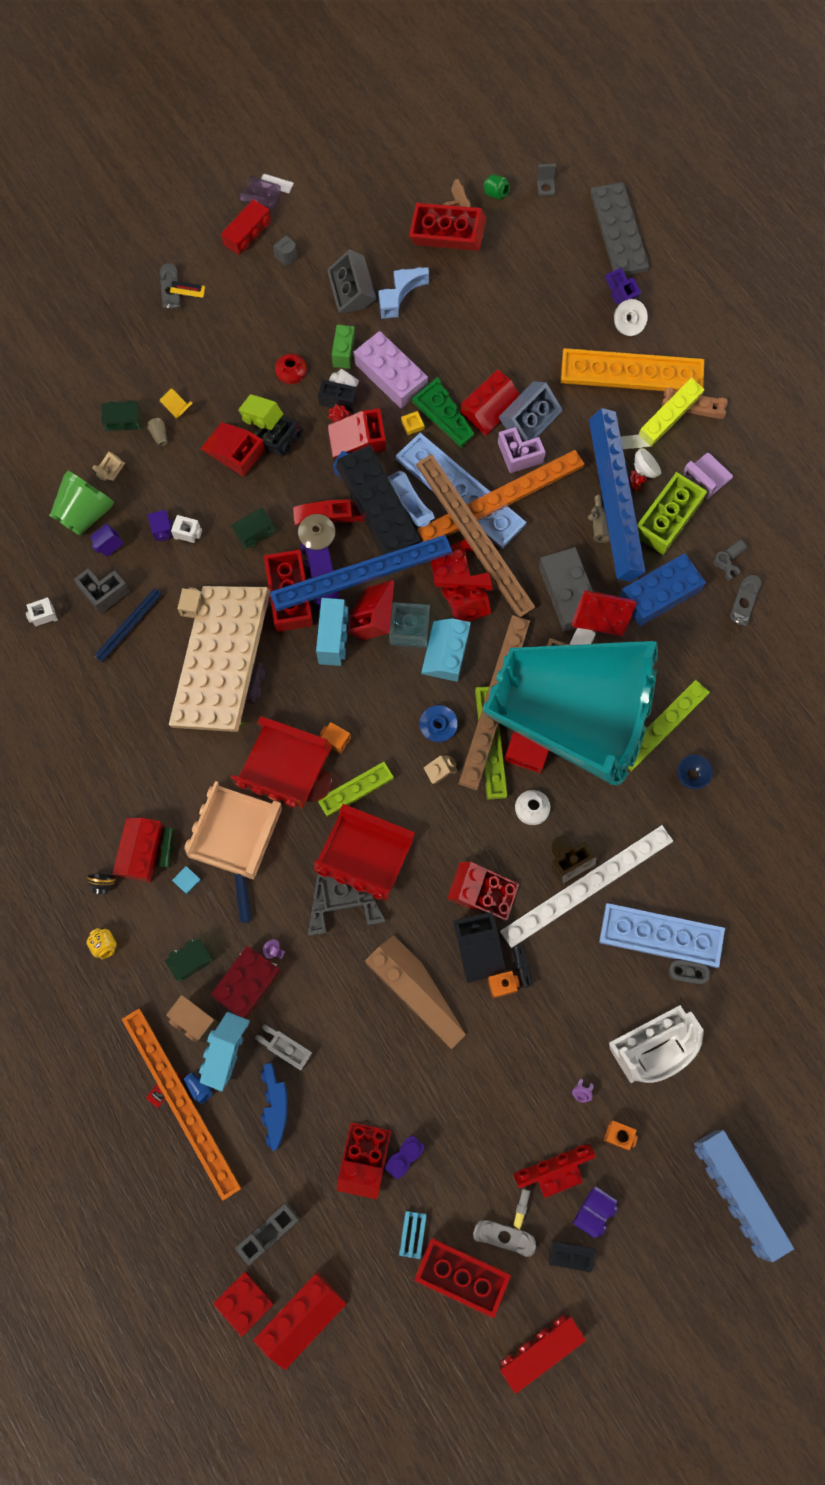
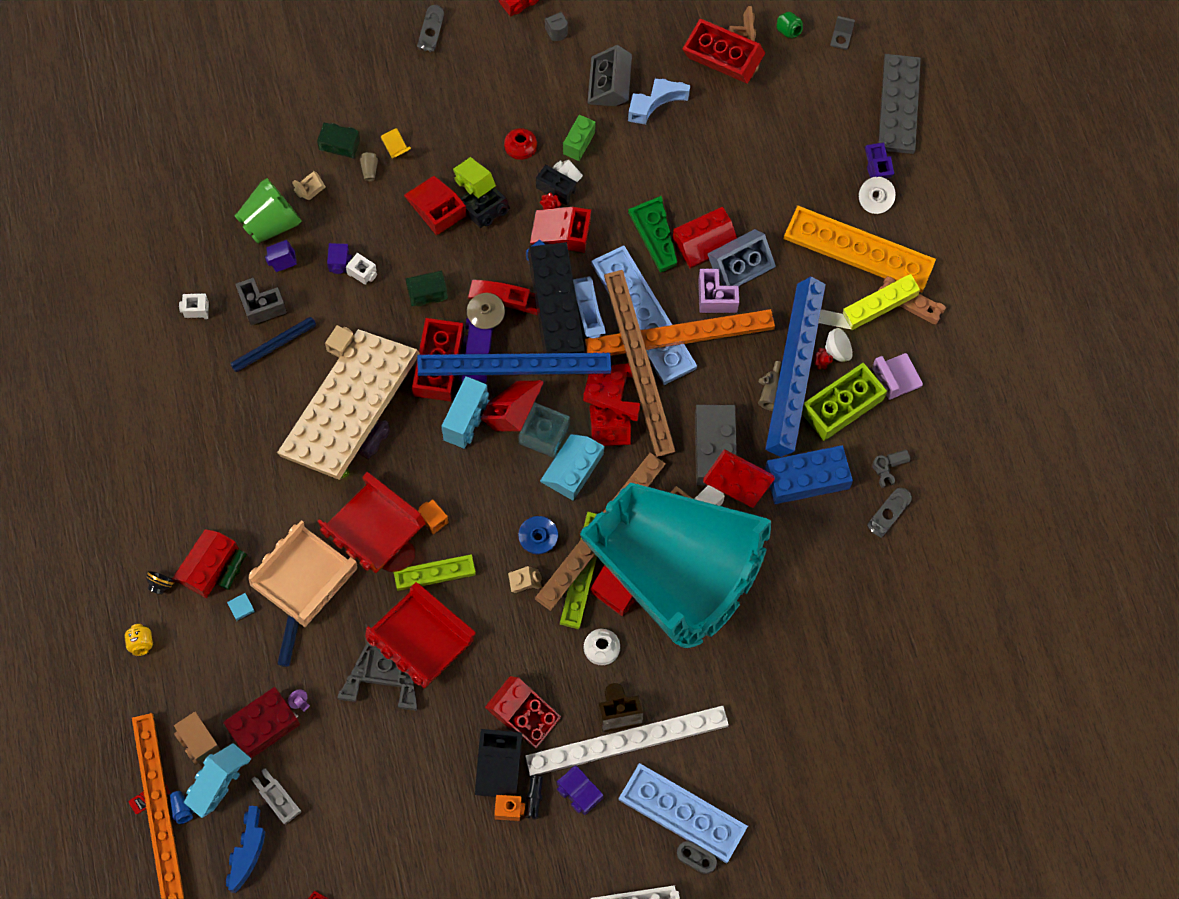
camera: 15 degrees right, 5 degrees down
clear green brick [165,938,214,983] -> none
sticker [170,281,205,298] -> none
lavender brick [354,331,428,409] -> none
medium nougat wedge [365,935,466,1050] -> none
yellow plate [401,411,424,435] -> none
lime plate [628,680,710,772] -> none
dark blue piece [677,755,713,790] -> none
none -> dark purple brick [557,765,603,815]

